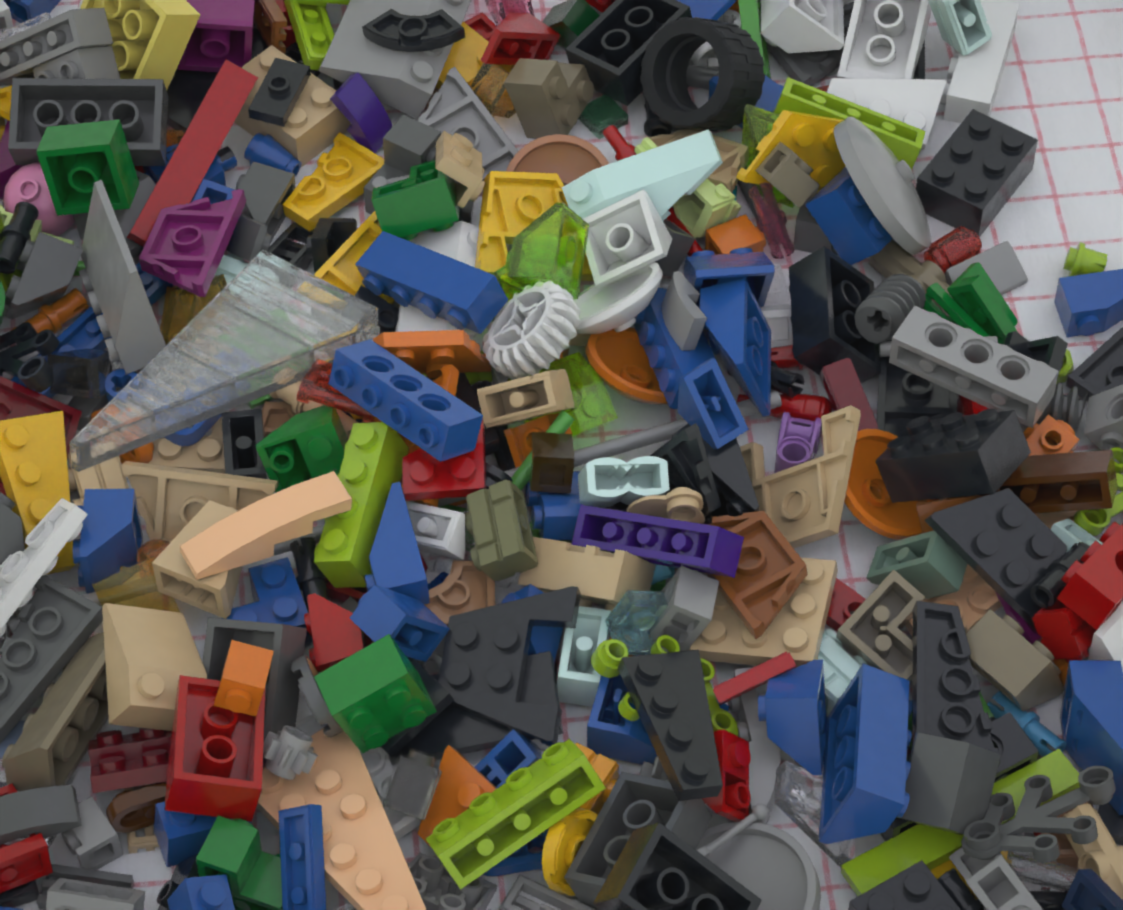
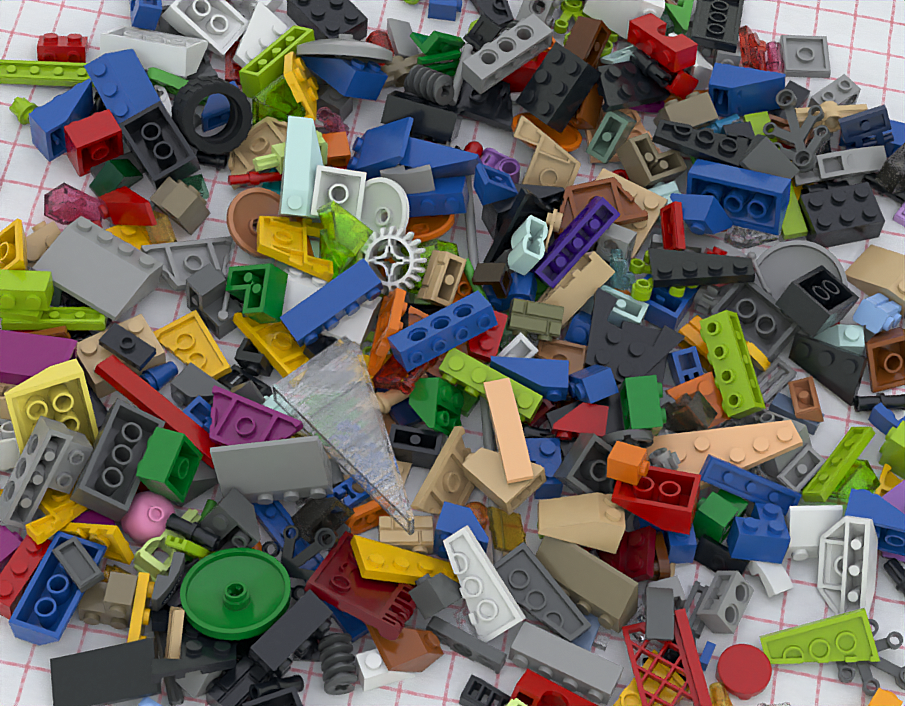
camera: 80 degrees left, 5 degrees up
dark purple slope [330,72,393,154] -> none
black tile [362,9,465,52] -> none
tan bracket [435,131,485,209] -> none
dark tan brick [755,142,819,208] -> none
dark red slope [820,358,878,431] -> none

